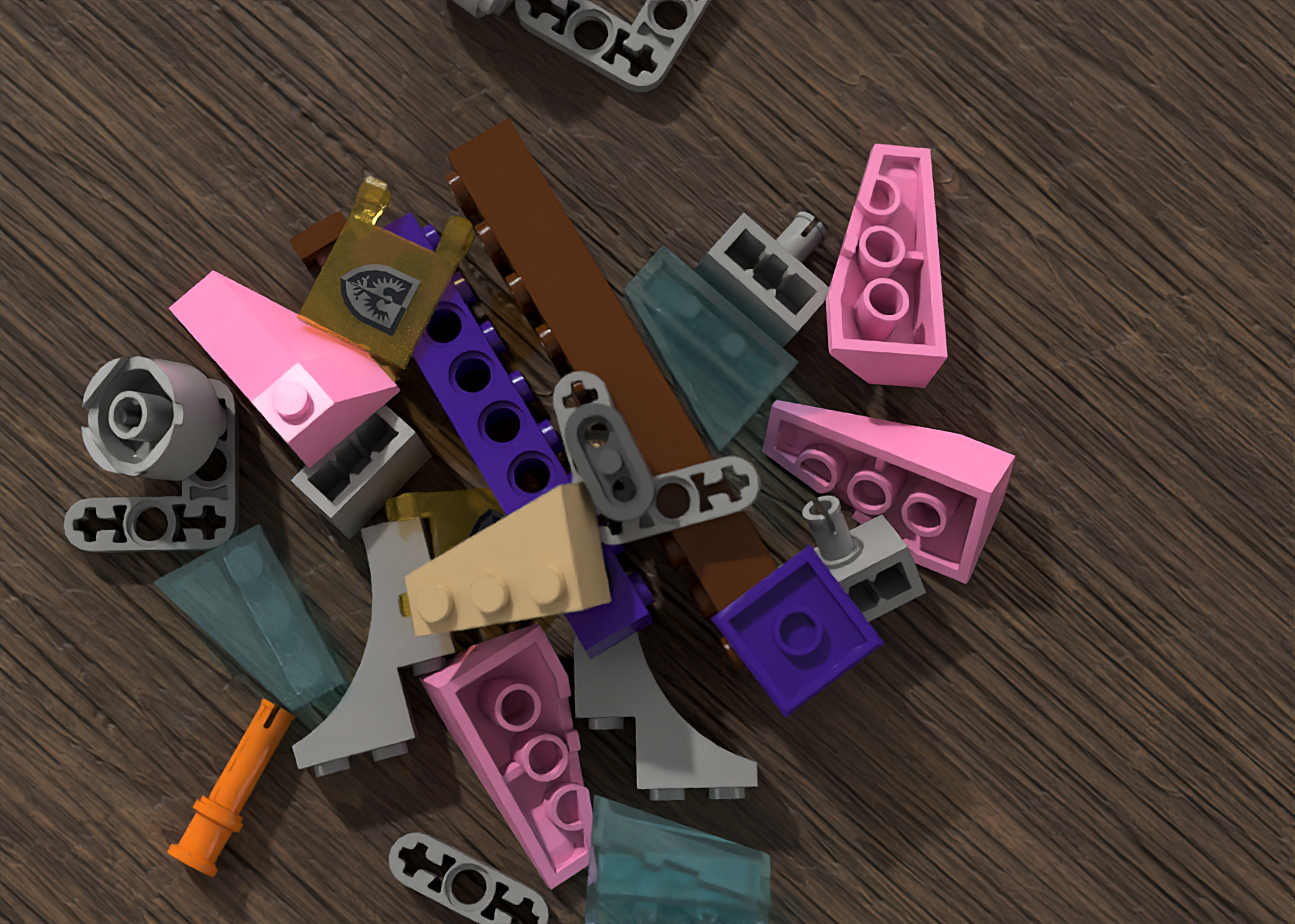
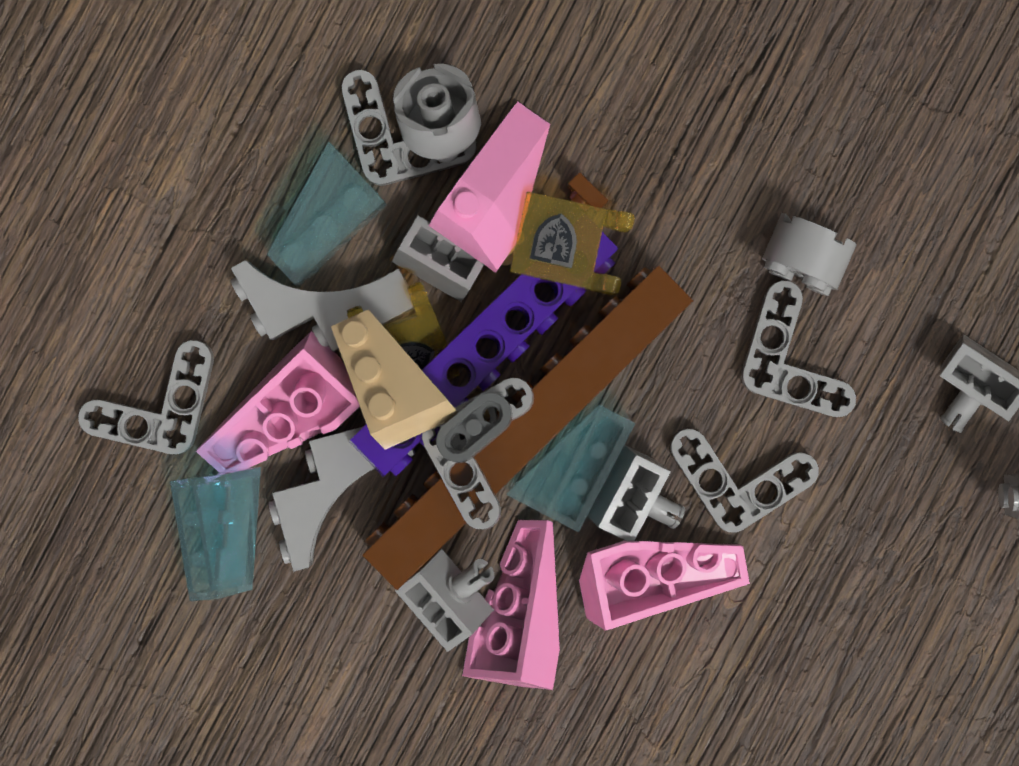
camera: 80 degrees right, 5 degrees up
orange pin [167,698,297,878] -> none
dark purple tile [711,545,884,718] -> none
none -> light grey beam [670,429,819,532]

